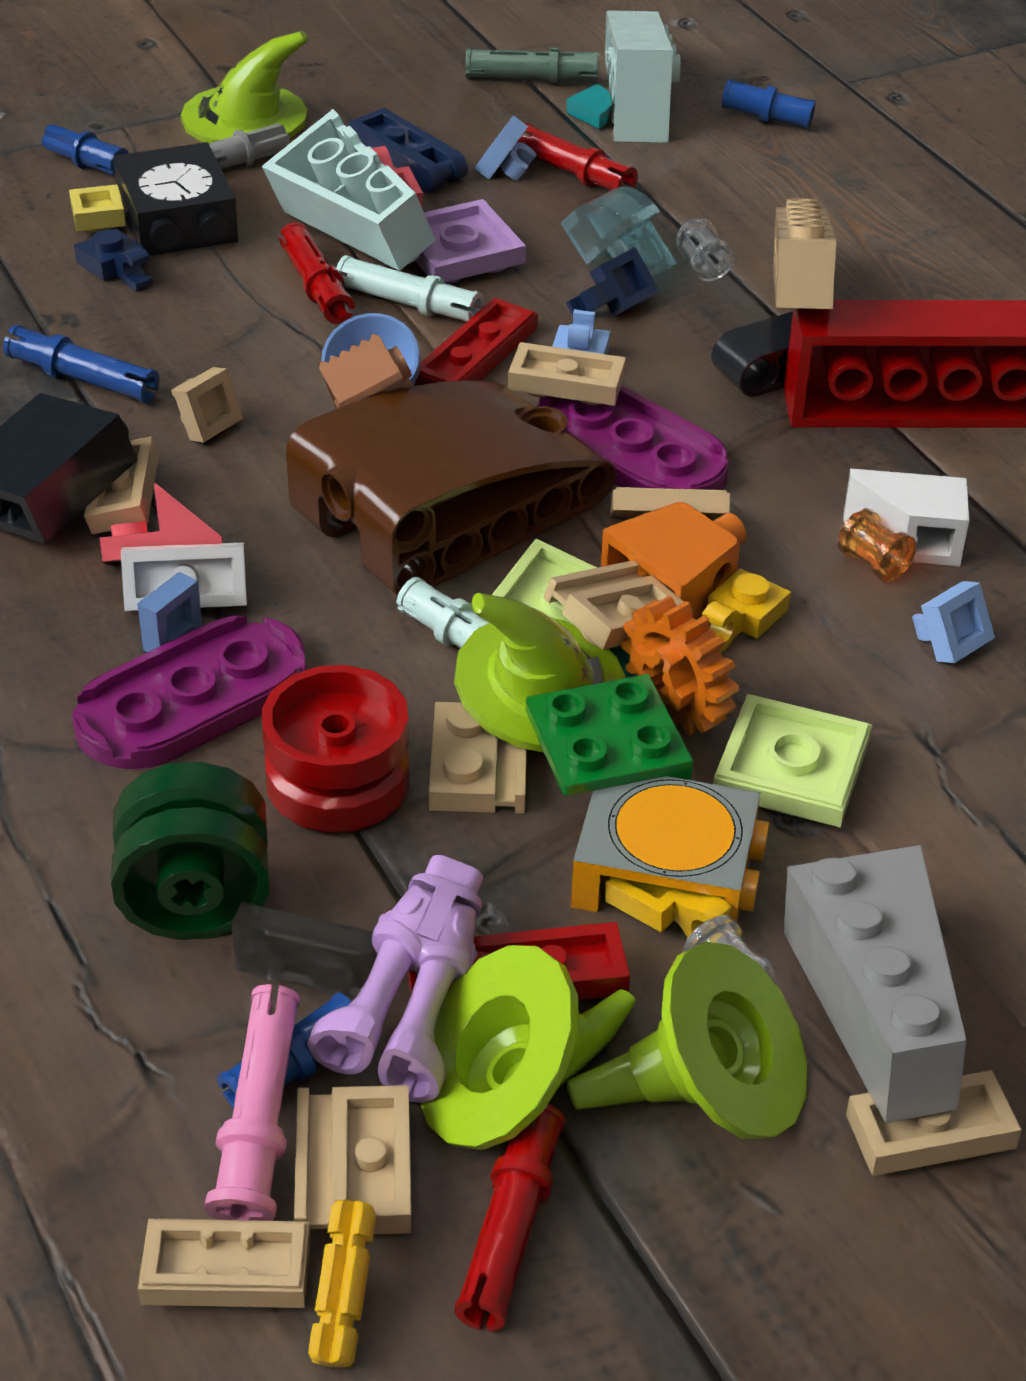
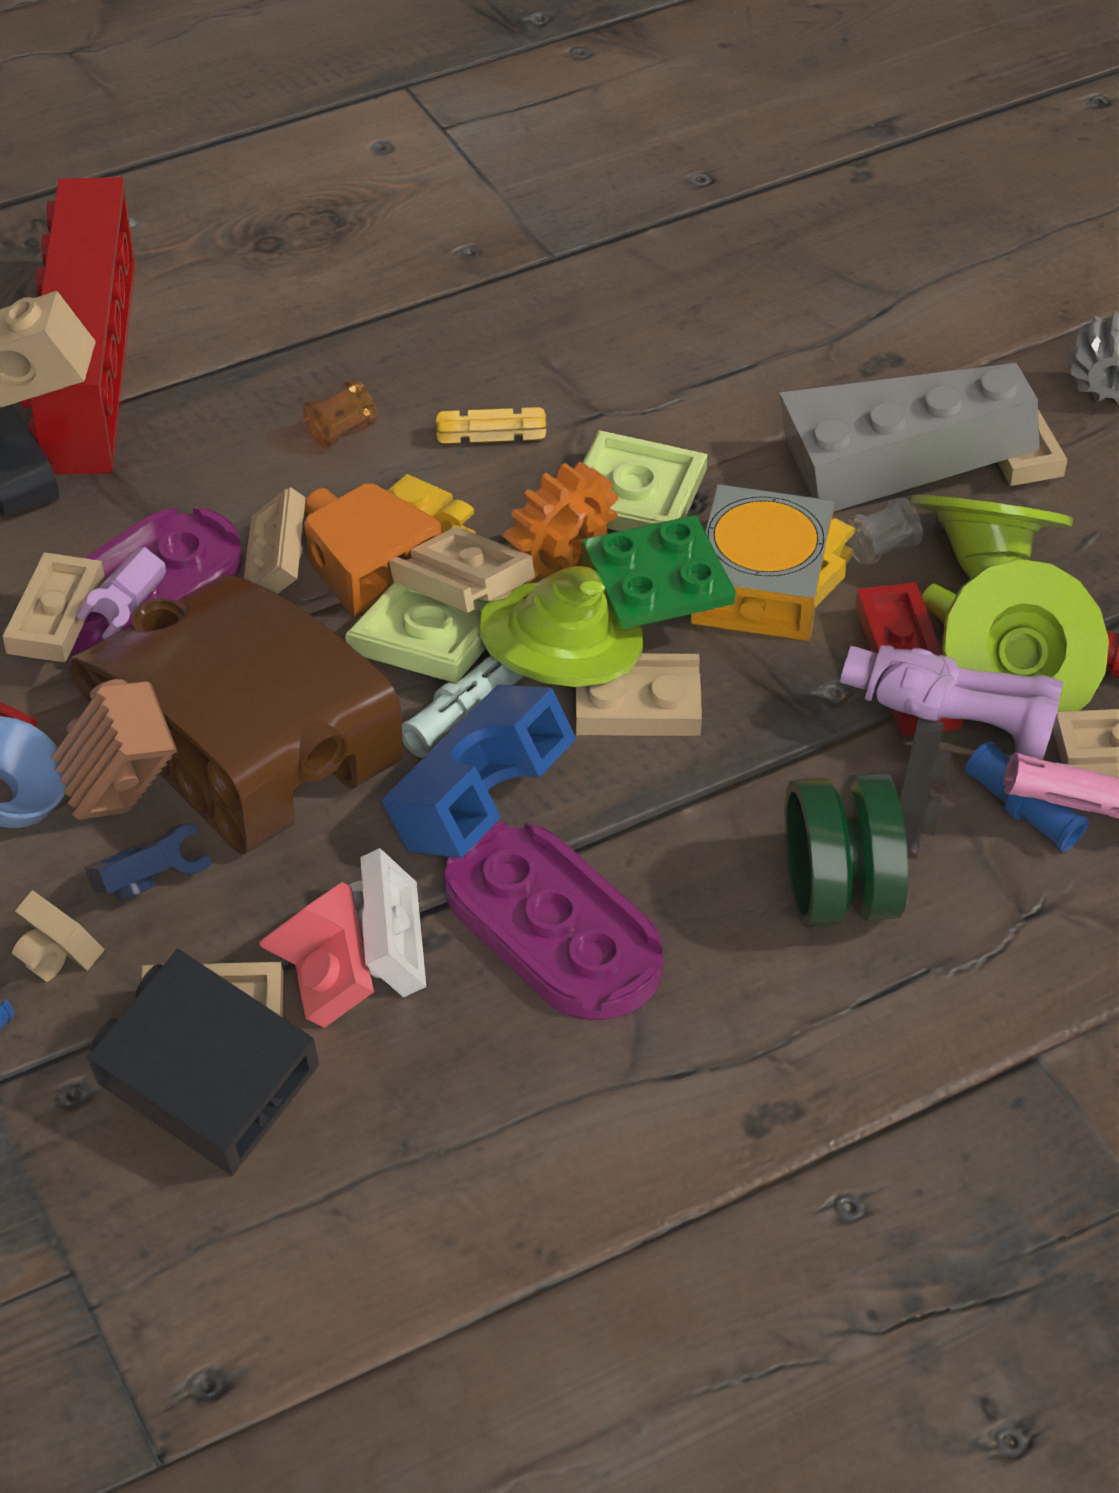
camera: 90 degrees left, 5 degrees up
medium blue tile [137,571,202,652] -> none
red wheel [262,665,410,833] -> none
white slope [843,468,969,567] -> none
light blue tile [912,581,995,663] -> none
none -> lavender bar [76,547,166,639]
none -> dark blue plate [84,823,212,900]
none -> blue arch [381,685,576,858]
none -> yellow axle [436,407,546,445]

